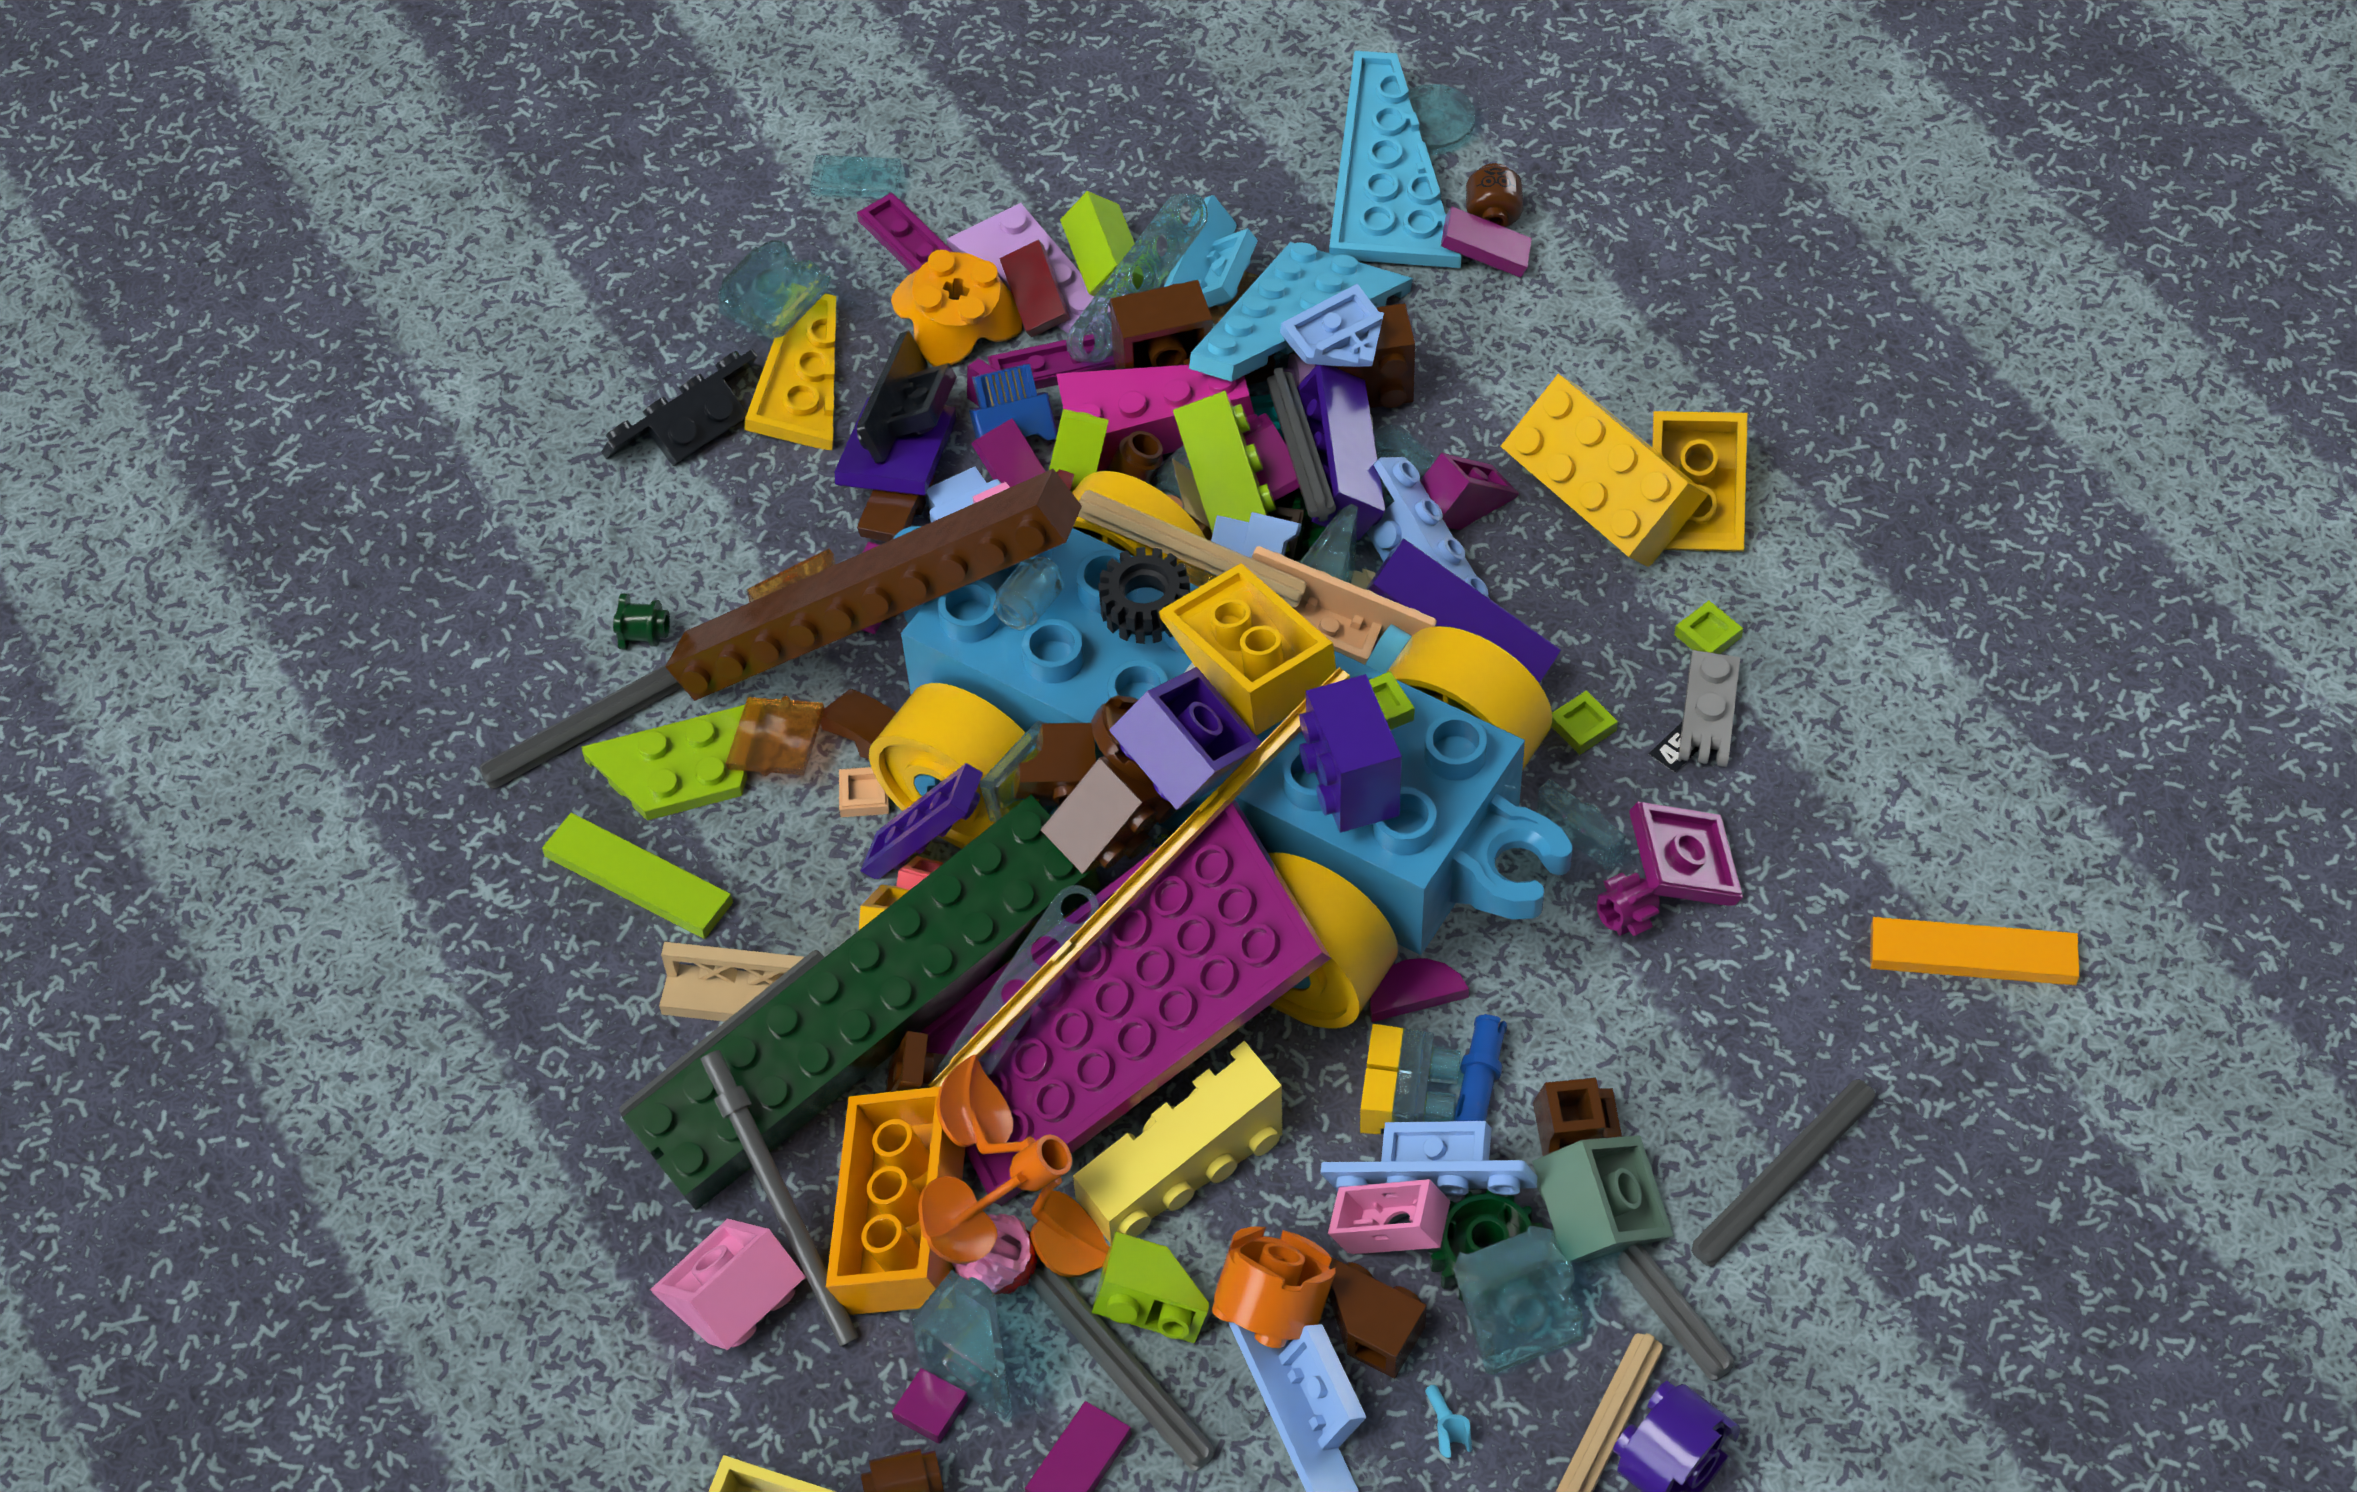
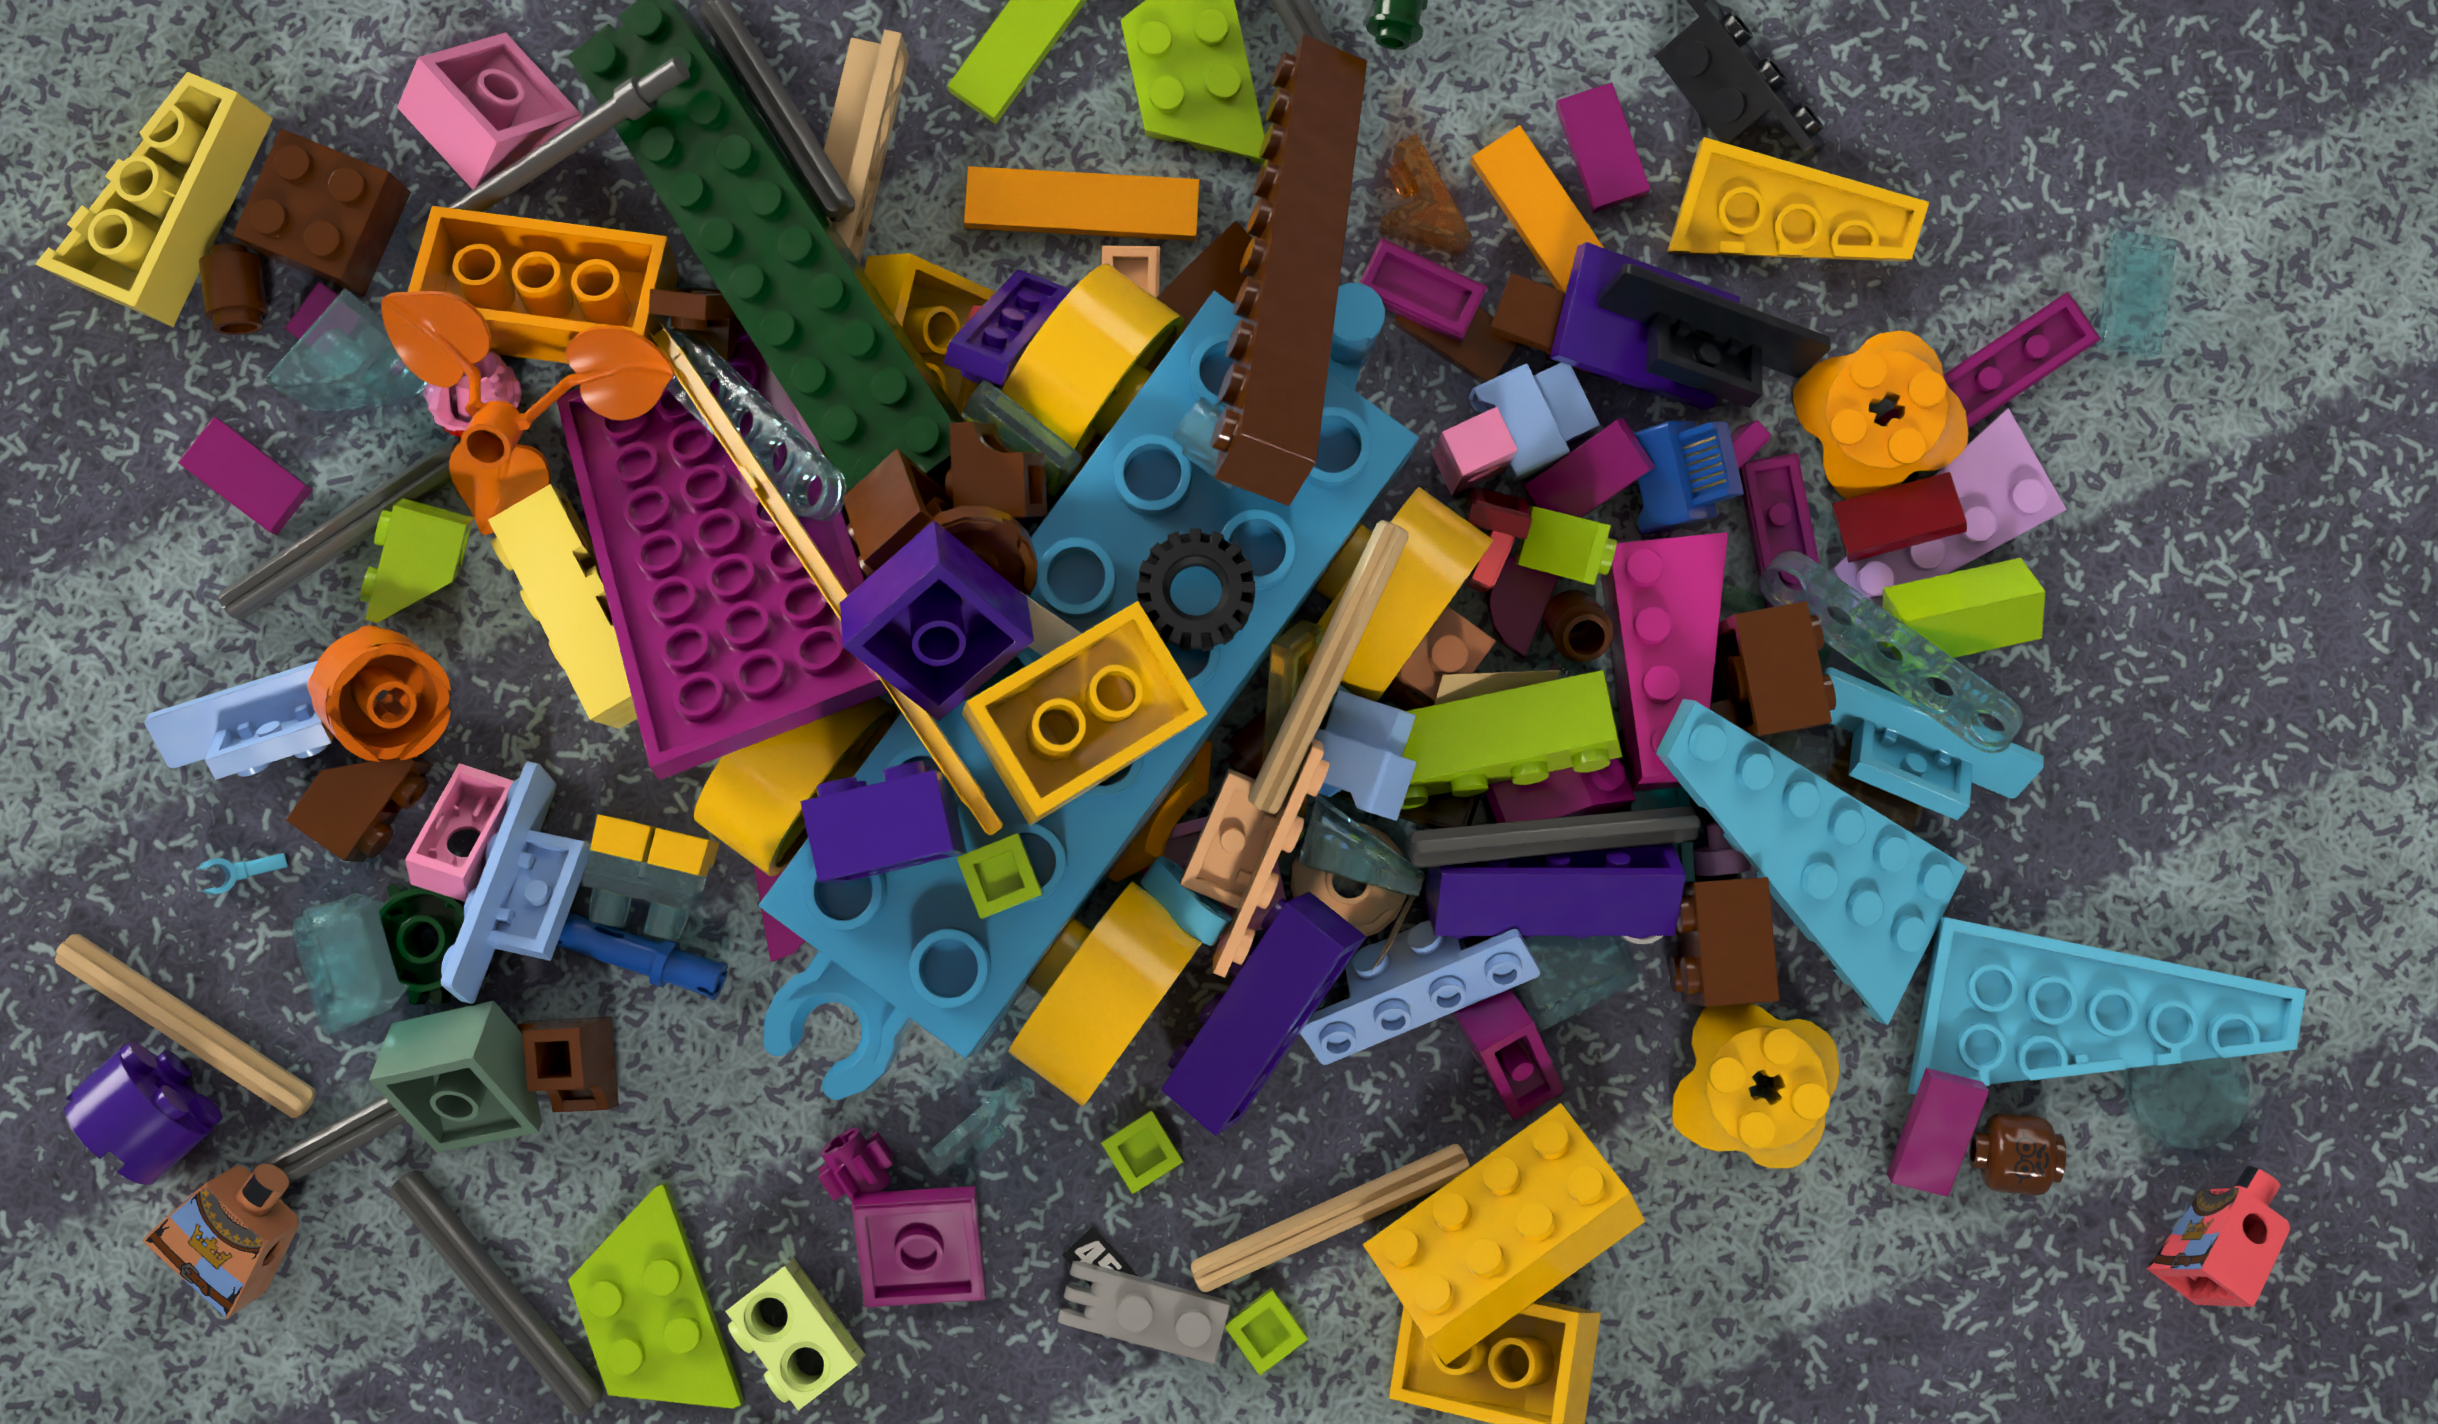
camera: 90 degrees right, 30 degrees up
clear light blue slope [718,240,831,339] -> none
clear orange piece [726,696,825,776] -> none
light blue slope [1280,284,1384,367] -> none
none -> torso [142,1164,300,1319]
none -> reddish brown brick [232,128,411,297]
none -> lime wing [568,1182,745,1409]
none -> yellowish green brick [725,1258,865,1411]
none -> light orange tile [964,166,1200,241]
none -> tan axle [1191,1144,1470,1292]
none -> tan sticker [1370,875,1426,973]
none -> light orange tile [1470,125,1604,293]
none -> magenta tile [1555,82,1651,213]
none -> yellow brick [1672,1003,1840,1168]
none -> coral torso [2147,1166,2291,1307]

